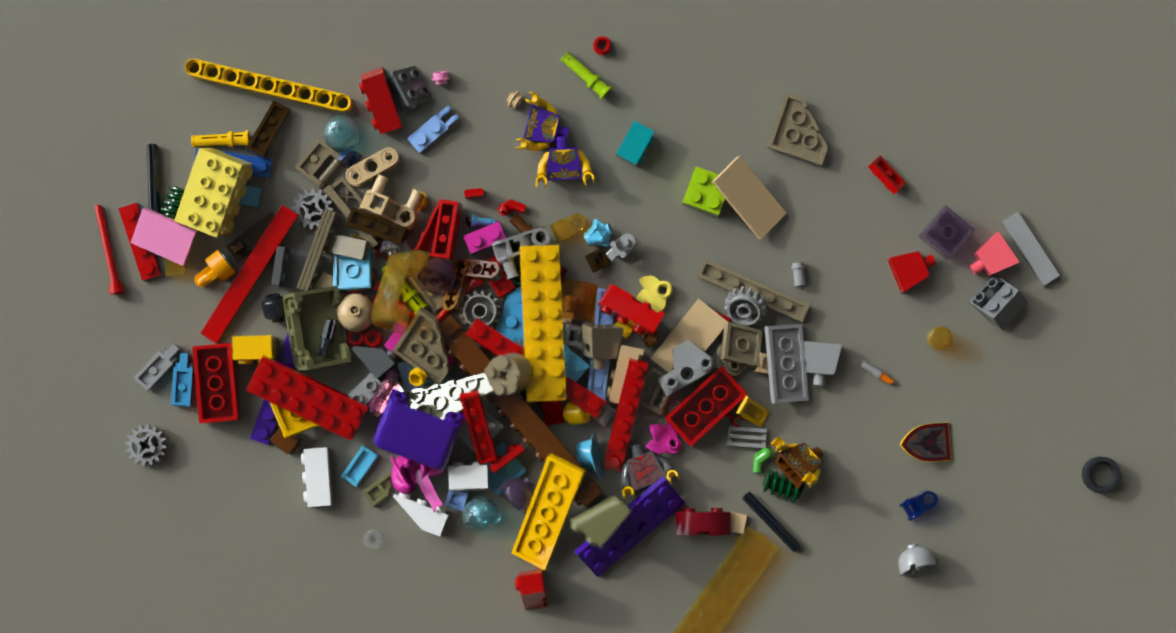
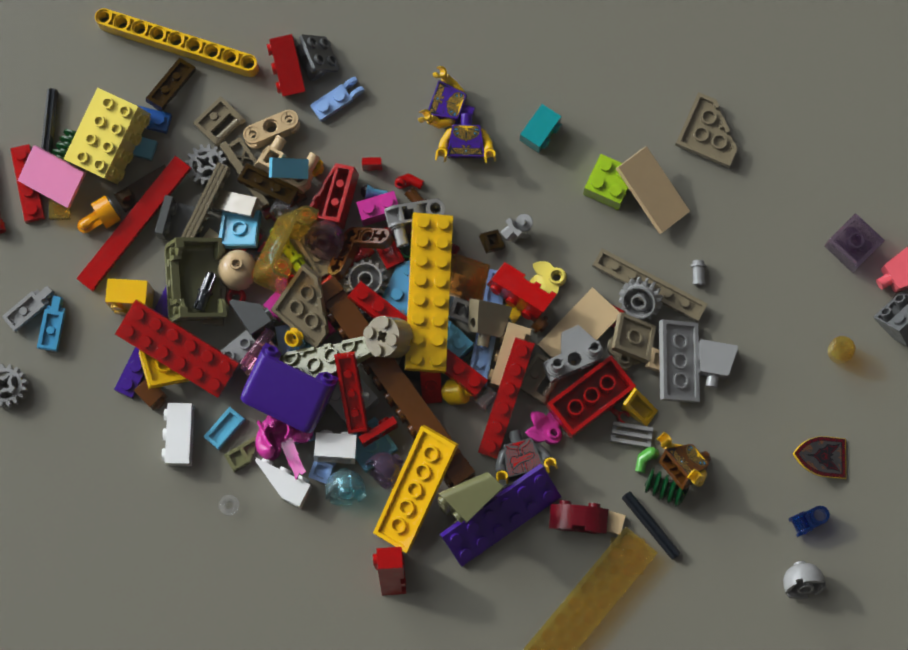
camera: 10 degrees right, 10 degrees down
yellow pin [191,130,251,148] -> none
red brick [192,343,241,424] -> none
black head [261,293,285,323] -> none
clear light blue cylinder [324,114,362,153] -> none
dark blue tile [337,150,362,169] -> none
red plate [365,330,383,348] -> none
bright pink plate [431,71,450,84] -> none
tan plate [506,91,523,109] -> none
clear yellow piece [549,213,587,243] -> none
lime pin [560,51,612,100] -> none
medium azure piece [576,434,604,480] -> none
medium azure rock [584,218,613,247] -> none
red plate [593,36,612,55] -> none
light grey piece [860,360,895,384] -> none
red plate [868,155,906,194] -> none
red torso [887,251,936,293] -> none
none -> medium azure tile [269,157,309,179]

